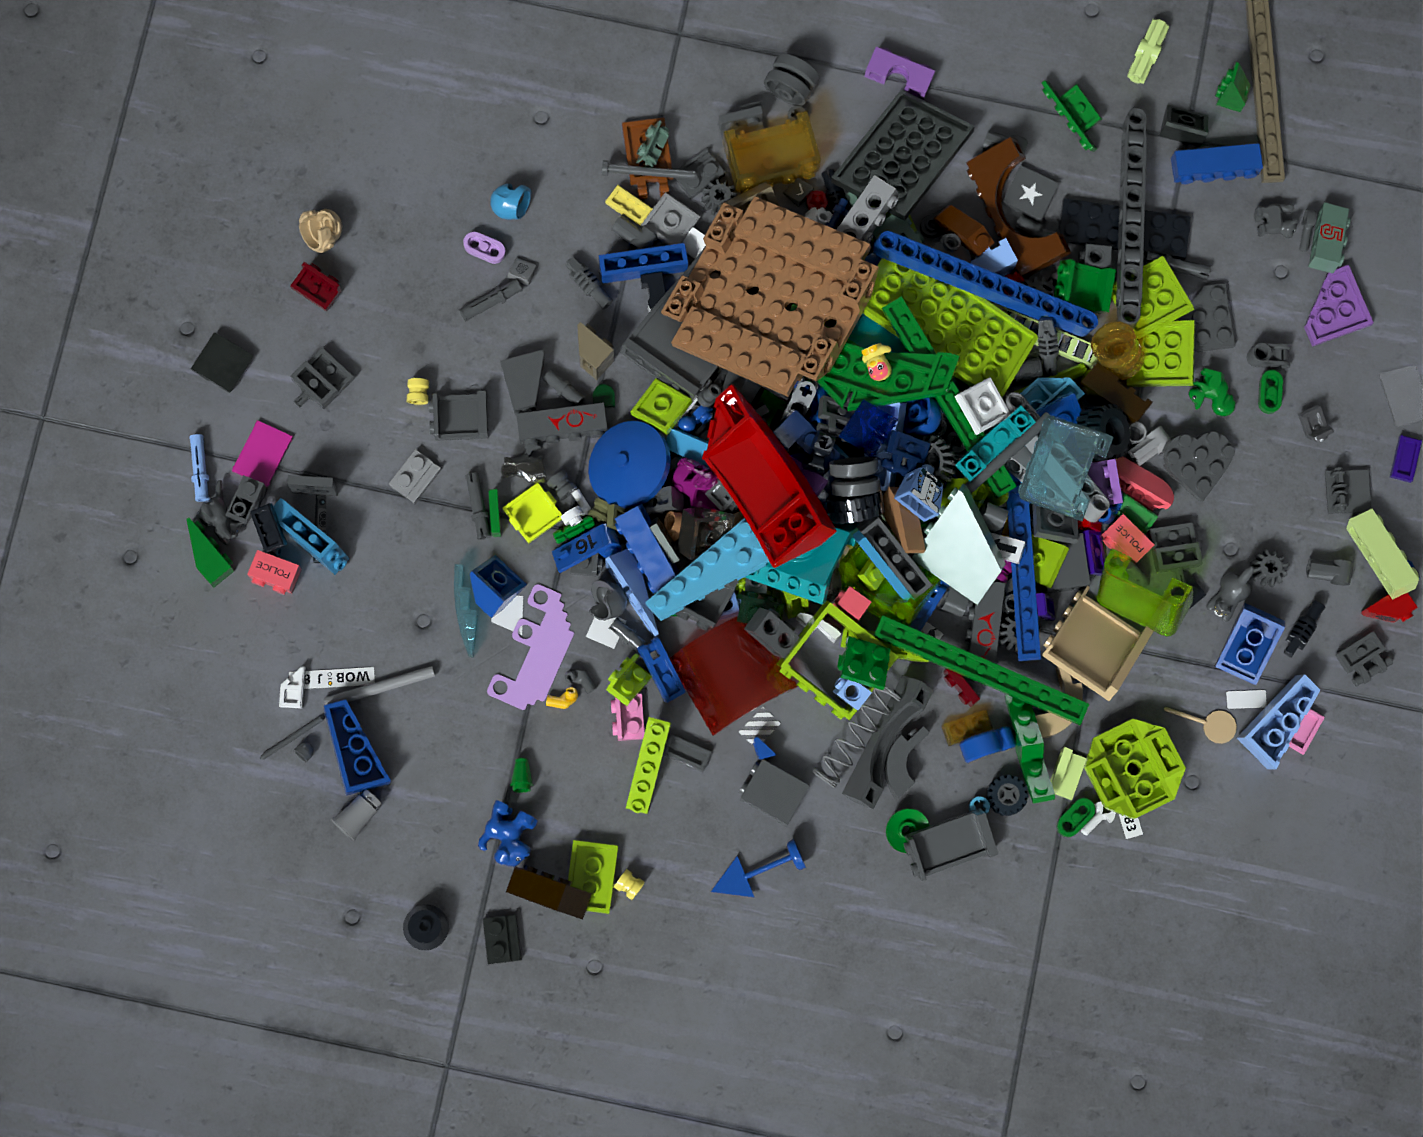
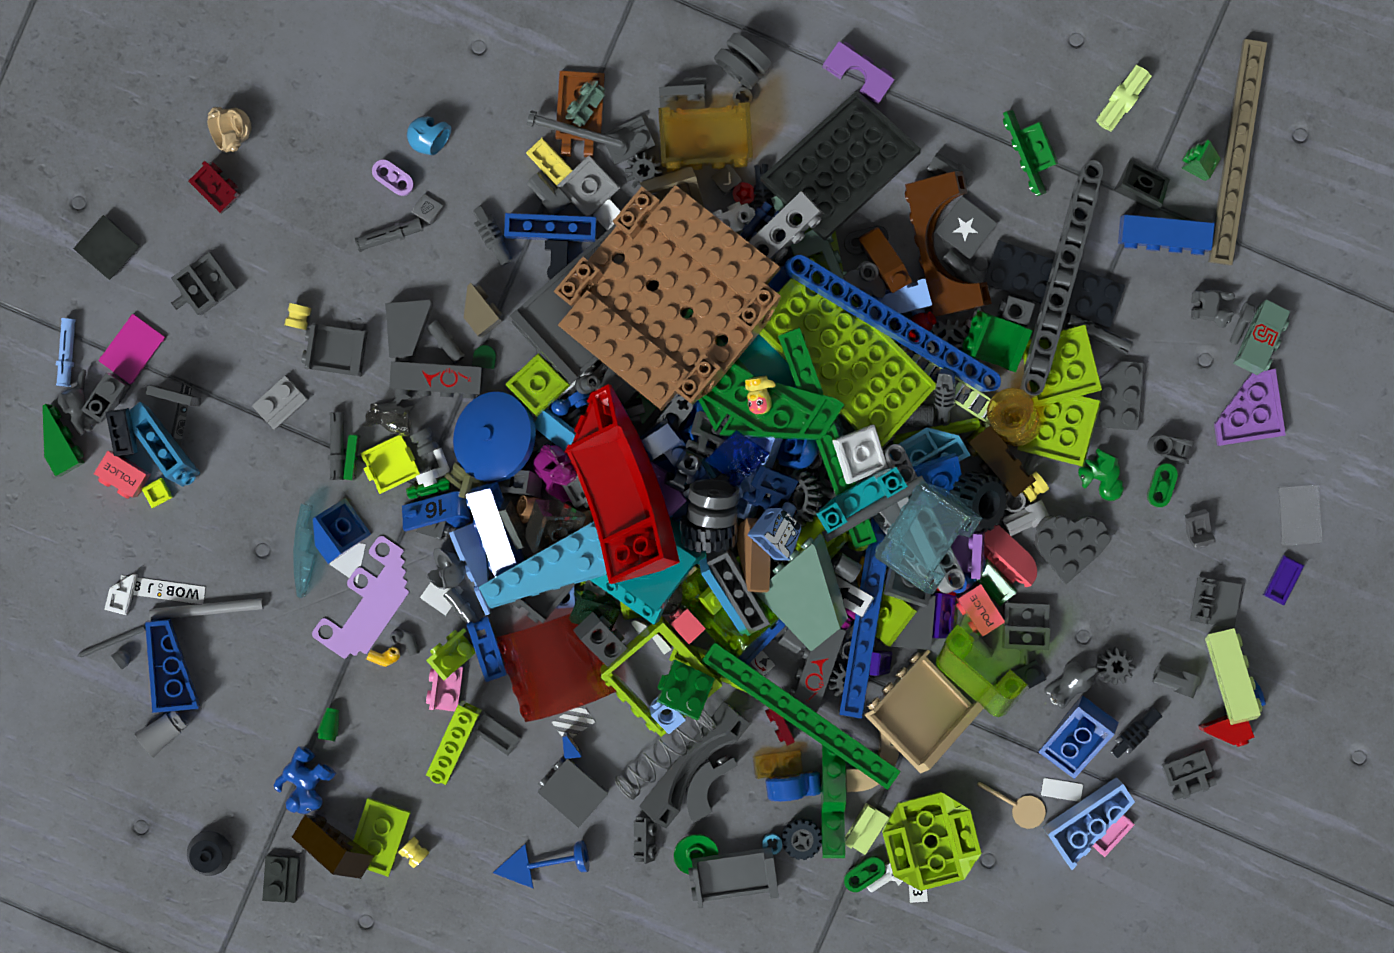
camera: 20 degrees right, 10 degrees up
none -> neon yellow tile [141,478,173,508]
none -> dark grey hinge [633,816,657,864]
none -> light yellow wheel [1022,472,1049,502]

